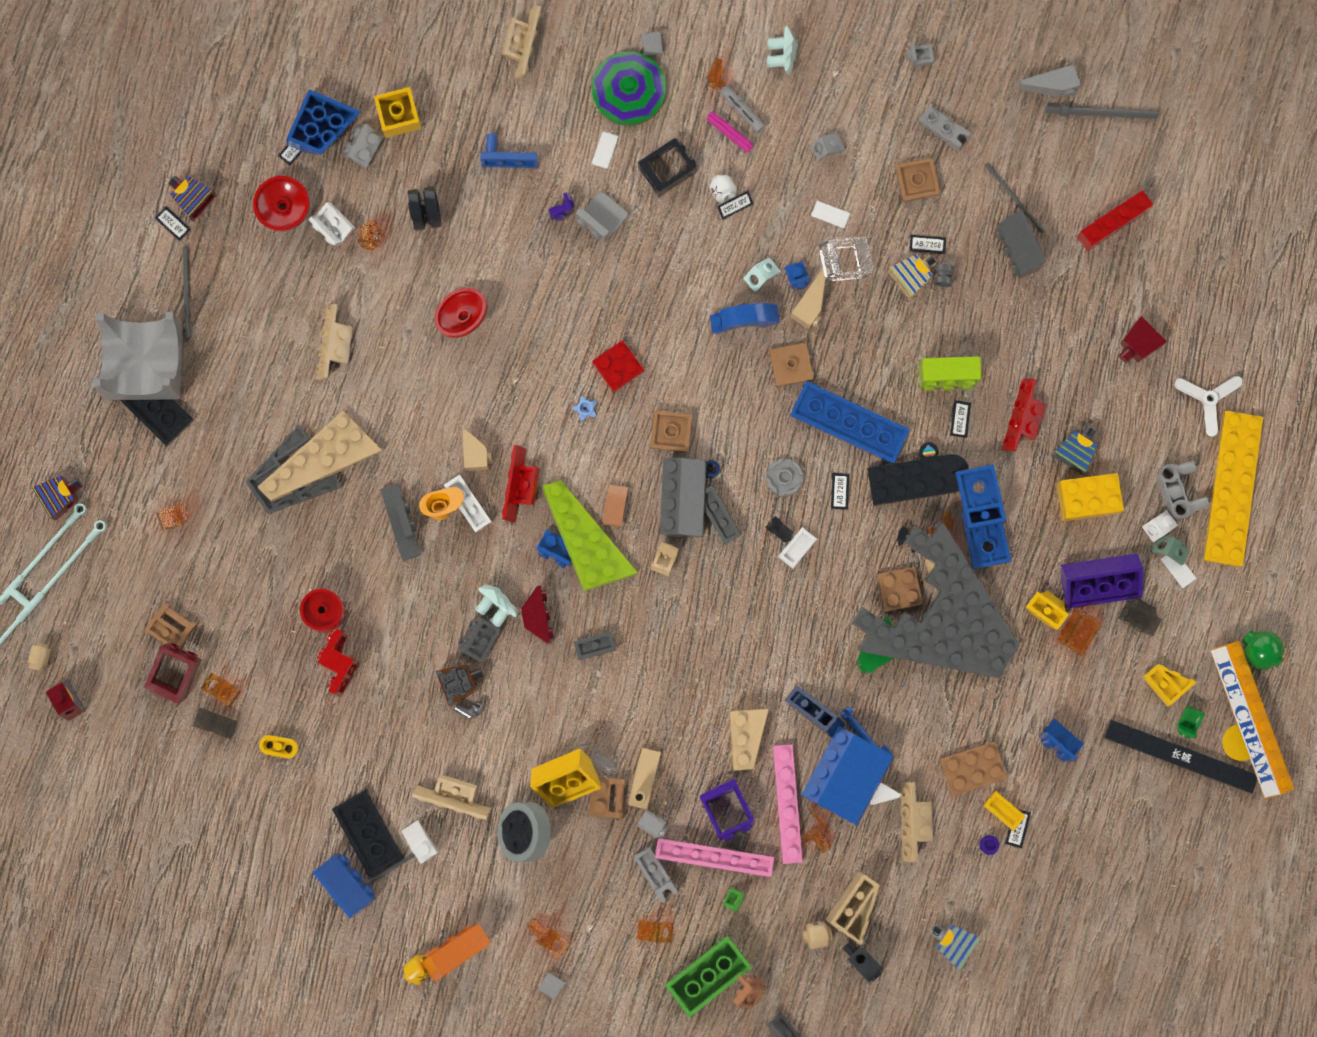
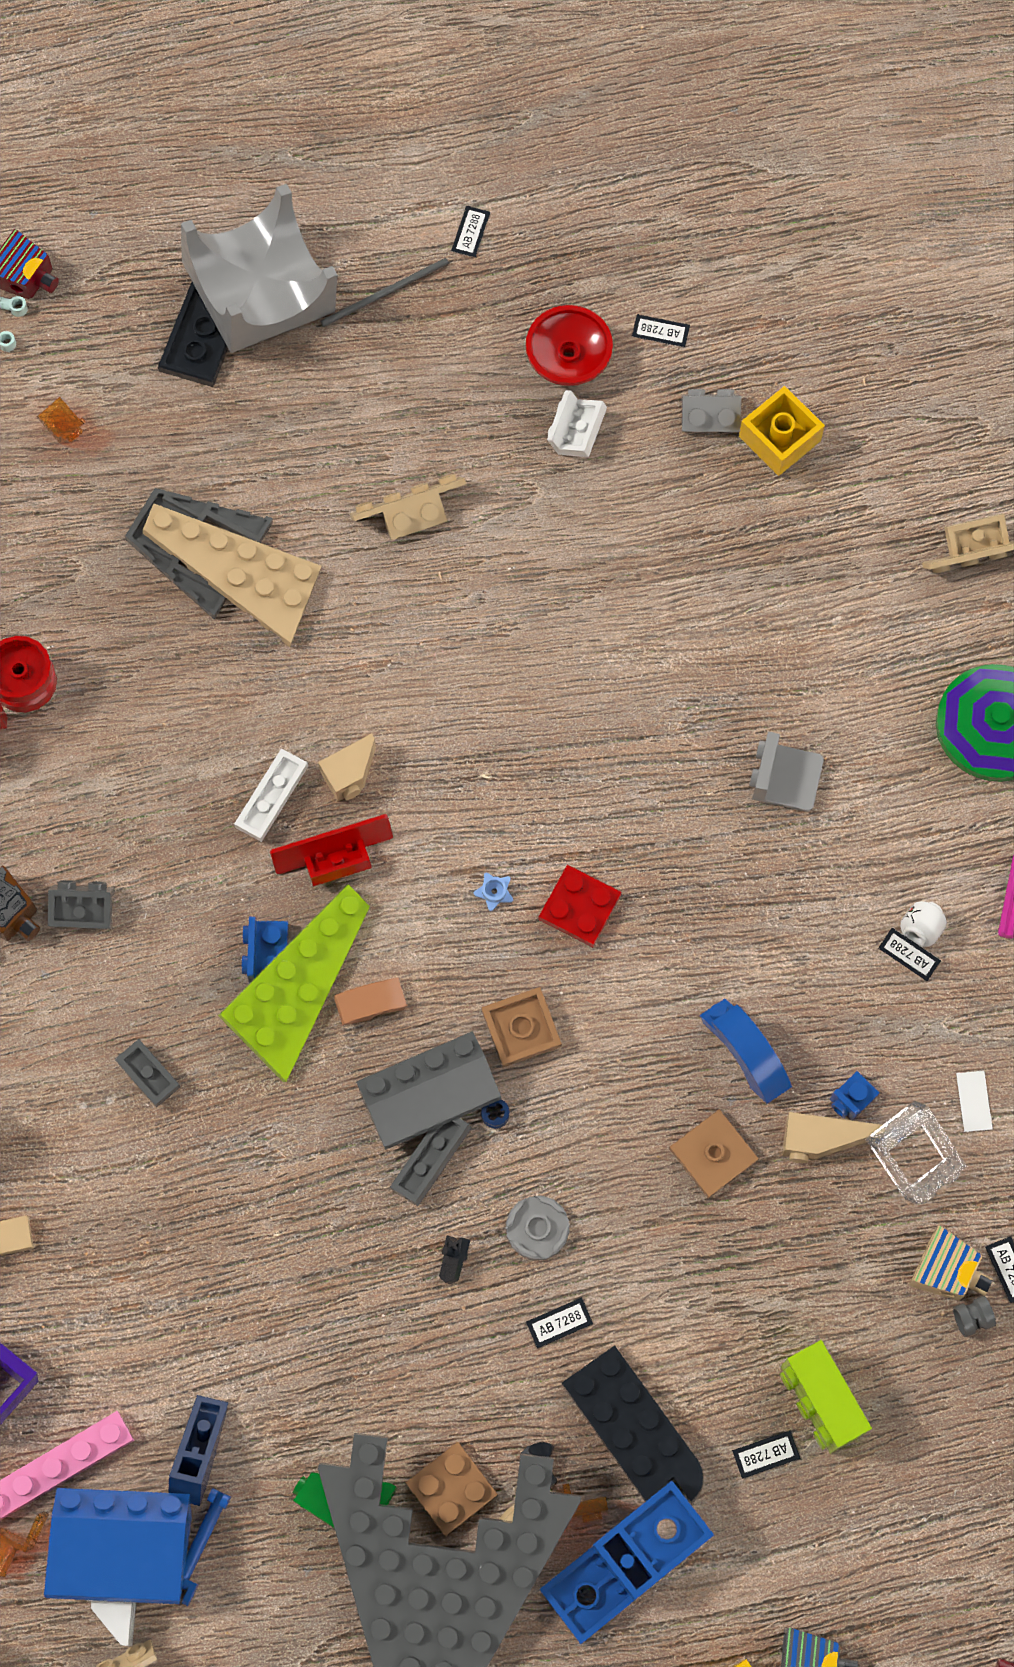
camera: 60 degrees right, 10 degrees down
torso [169,176,217,222] -> none
blue wedge [286,89,361,155] -> none
clear orange head [357,221,383,250] -> none
dark grey bracket [381,484,421,561] -> none
black wheel [408,186,442,231] -> none
light orange piece [419,487,464,520] -> none
red dish [434,288,487,338] -> none
light aqua connector [475,584,520,627] -> none
blue piece [480,133,538,168] -> none
dark red slope [521,586,554,645] -> none
dark purple bracket [548,192,575,221] -> none
white sticker [592,131,618,169] -> none
black window [638,138,697,197] -> none
tan bracket [650,542,679,576] -> none
tan wedge [729,709,769,771] -> none
light aqua bracket [743,258,781,292] -> none
white tile [778,527,817,569] -> none
blue plate [790,381,910,464] -> none
tile [919,442,939,459] -> none
red bracket [1002,378,1046,452] -> none

